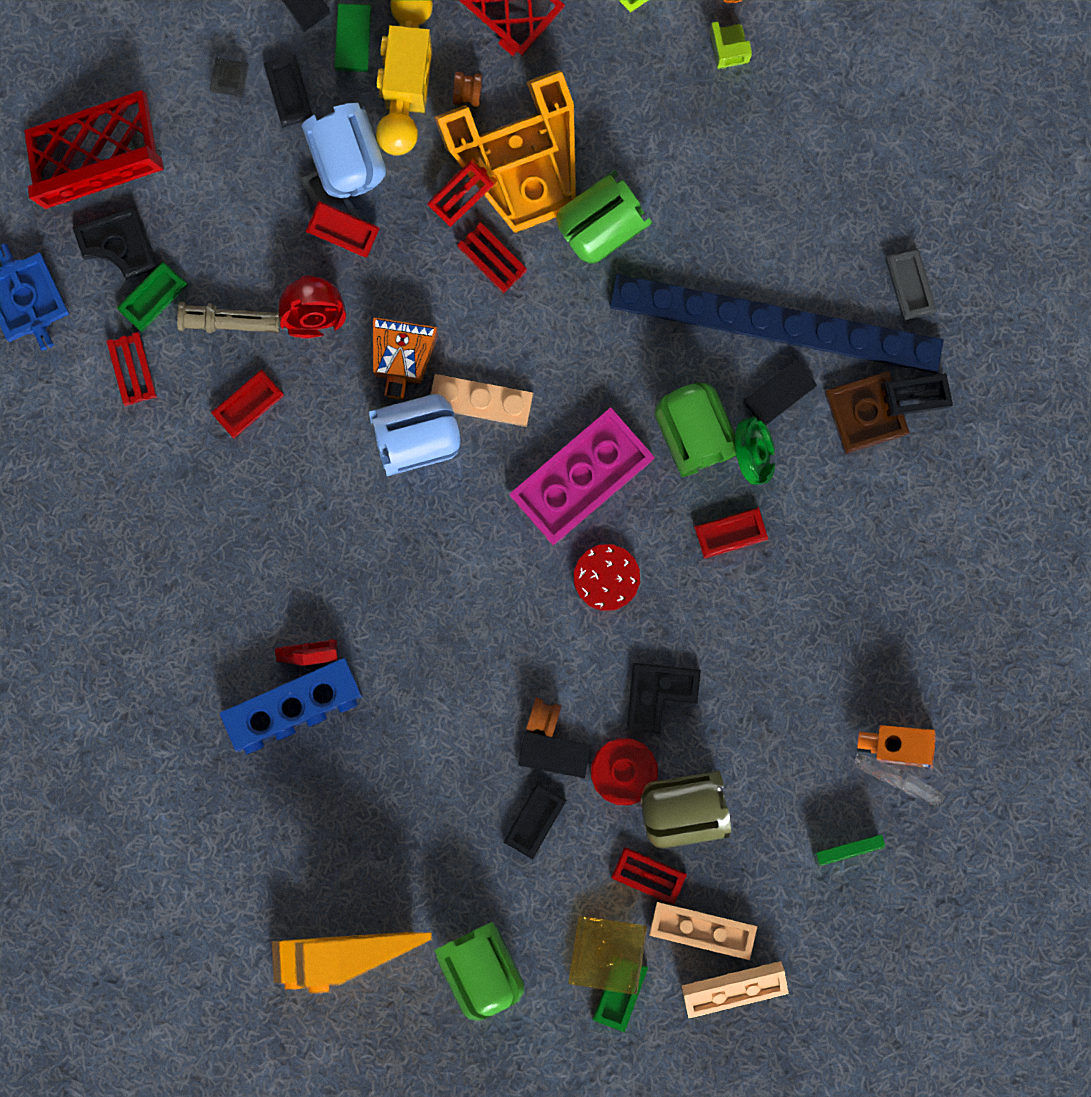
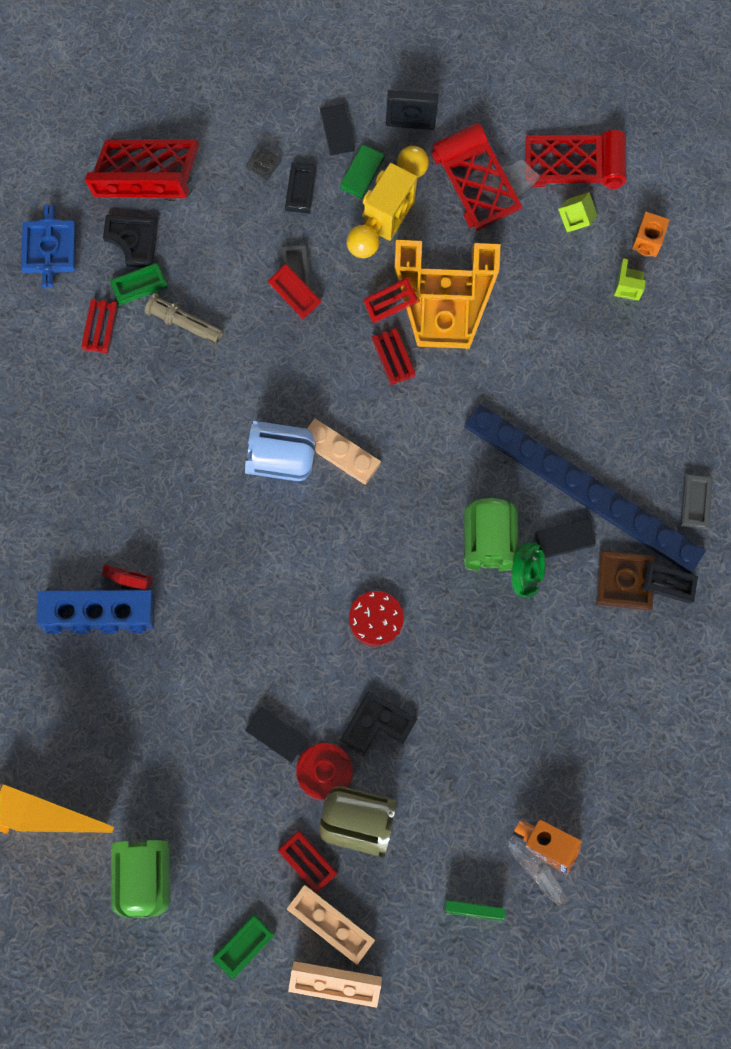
camera: 20 degrees right, 10 degrees down
red tile [211,369,284,439] -> none
red cylinder [278,275,346,338] -> none
light blue cylinder [301,103,386,198] -> none
torso [373,318,438,400] -> none
dark orange wheel [453,71,483,107] -> none
black tile [504,783,567,859] -> none
dark pink plate [509,407,655,546] -> none
dark orange wheel [526,697,562,737] -> none
bright green cylinder [556,170,653,264] -> none
clear yellow plate [568,916,647,995] -> none
red tile [694,507,768,559] -> none

